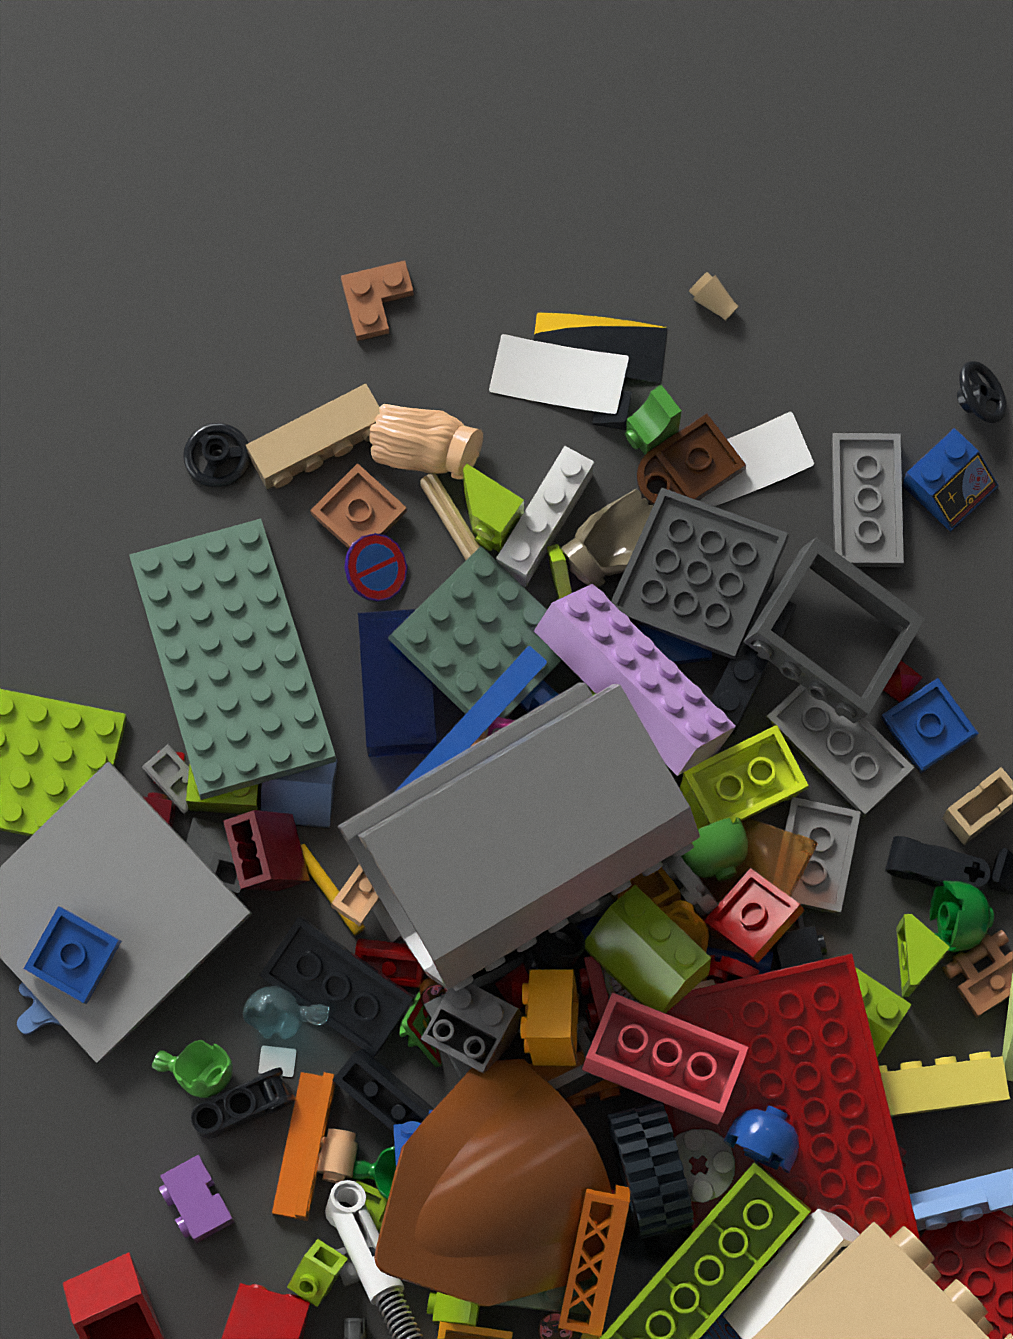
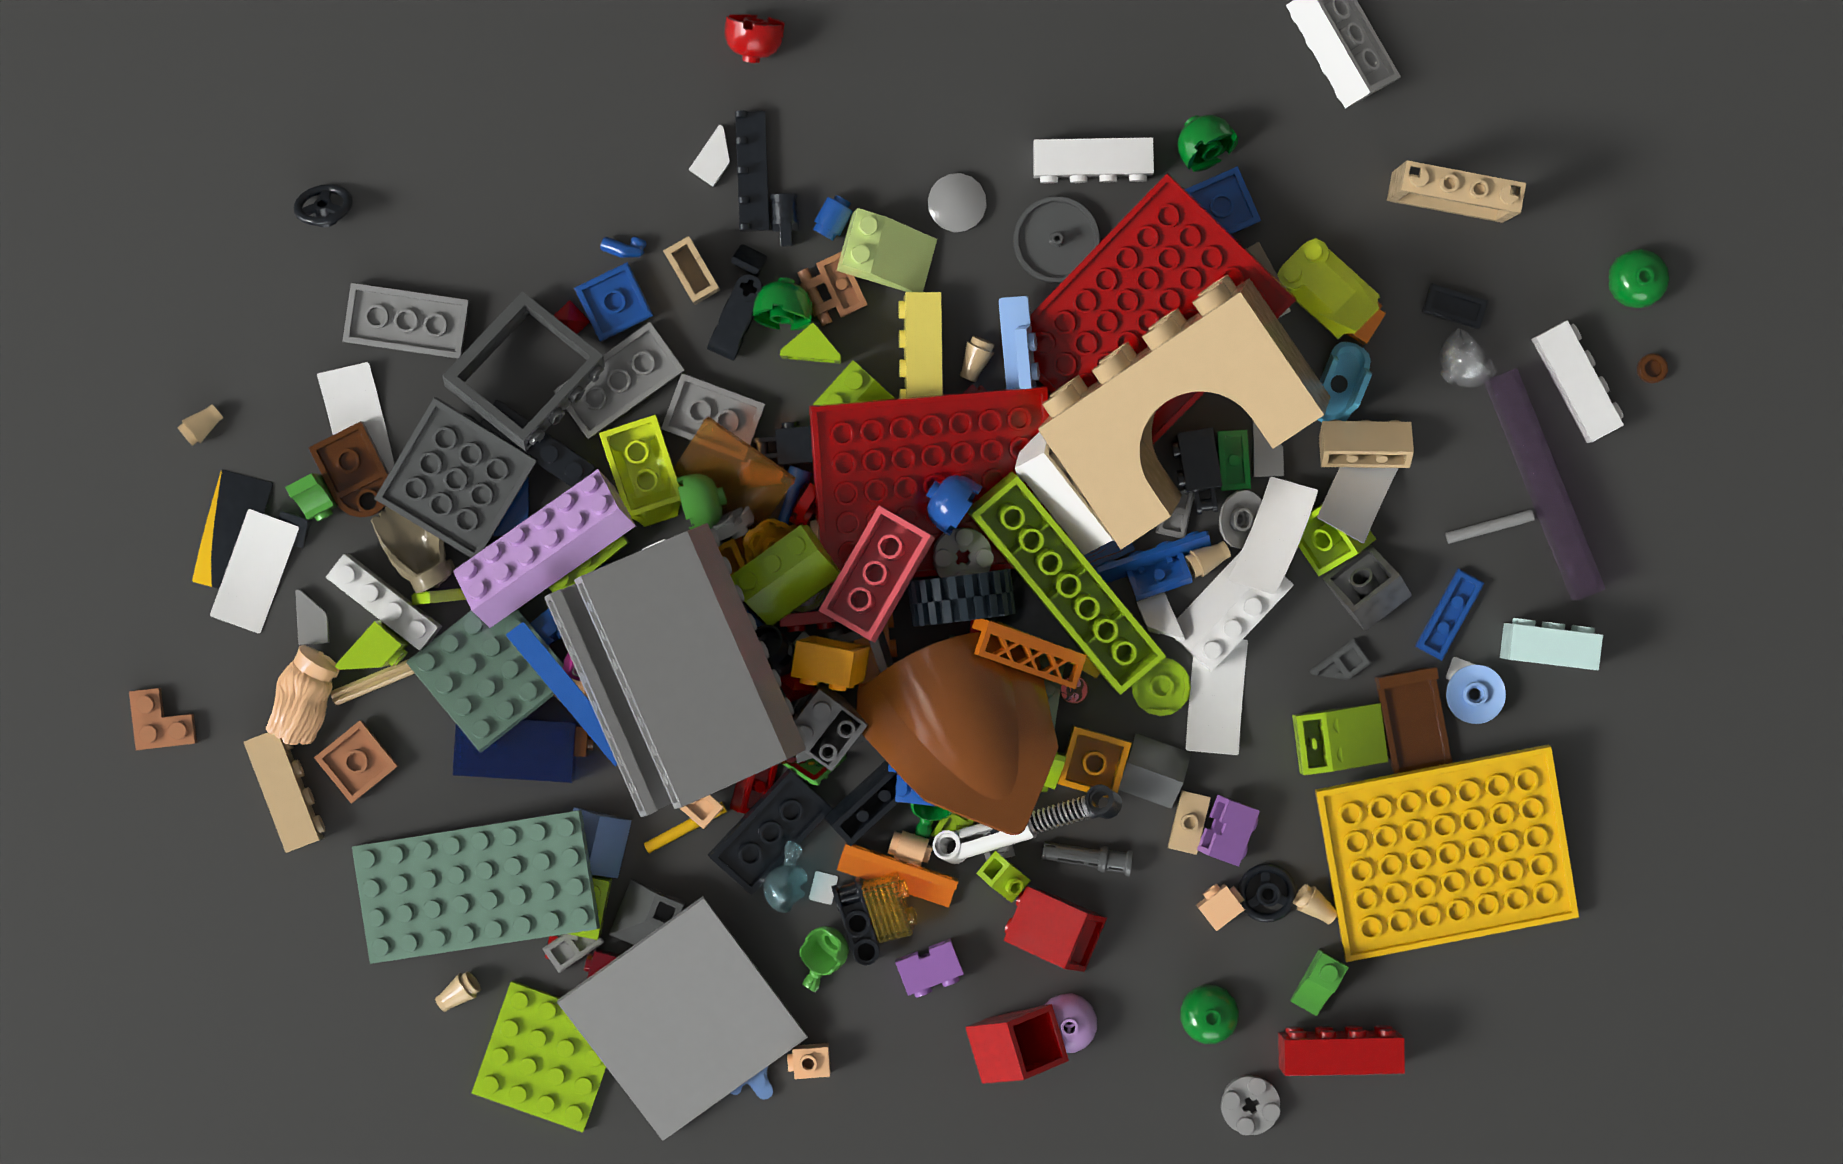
camera: 85 degrees left, 15 degrees up
blue plate [23,906,122,1004] -> none
black piece [183,423,251,487] -> none
dark red brick [223,810,310,891] -> none
piece [344,533,407,602] -> none
red plate [704,868,805,964] -> none
slope [902,428,999,532] -> none
none -> light grey tile [295,590,330,645]
none -> tan cone [435,971,481,1012]
none -> reddish brown plate [574,725,595,757]
none -> blue arm [600,237,647,258]
none -> light nougat brick [787,1043,831,1079]
none -> clear yellow brick [861,872,918,943]
none -> tan cone [960,336,994,382]

